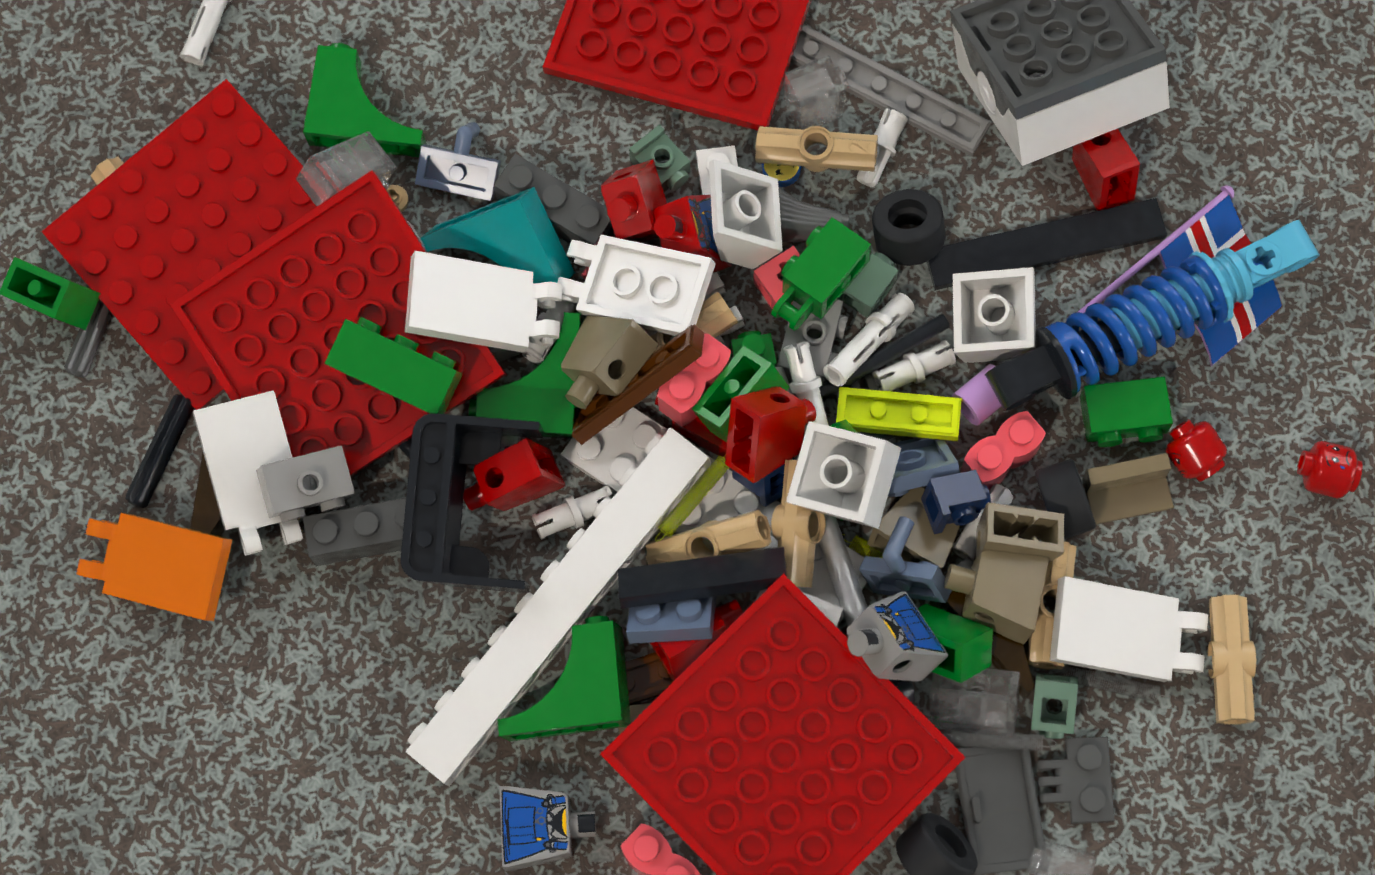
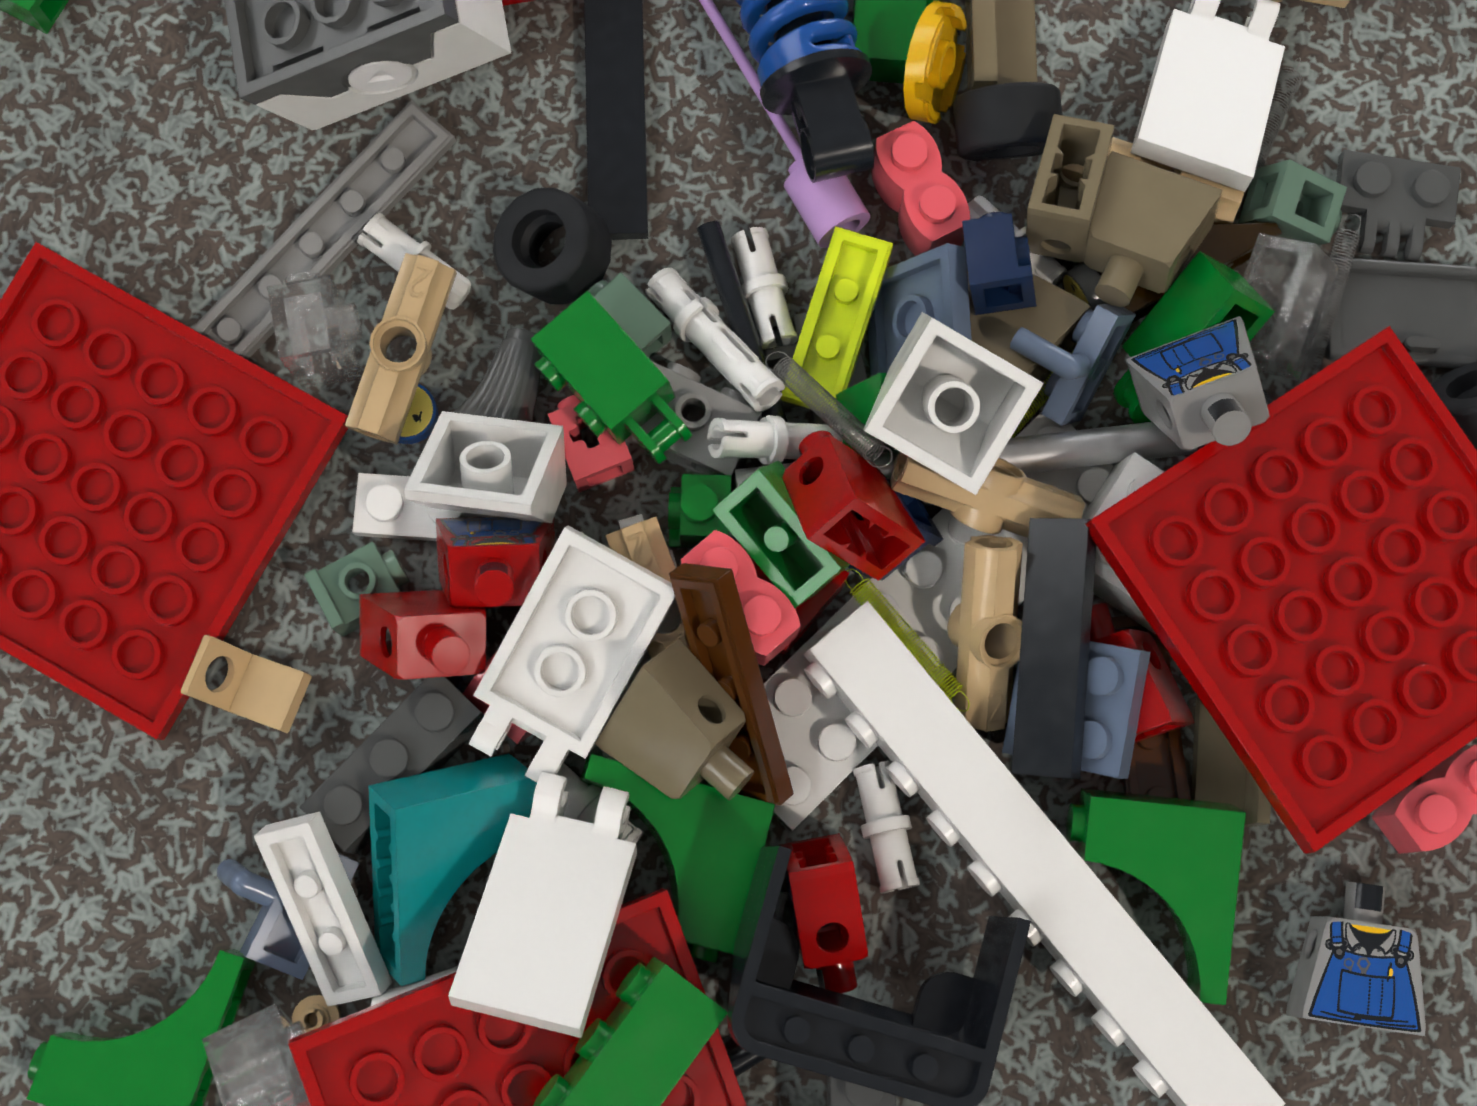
camera: 85 degrees left, 5 degrees up
white slope [953,267,1036,363] -> none
none -> tan bracket [181,635,312,733]
none -> white plate [254,811,392,1007]
none -> light grey piece [765,351,893,468]
none -> yellow tile [903,1,967,124]

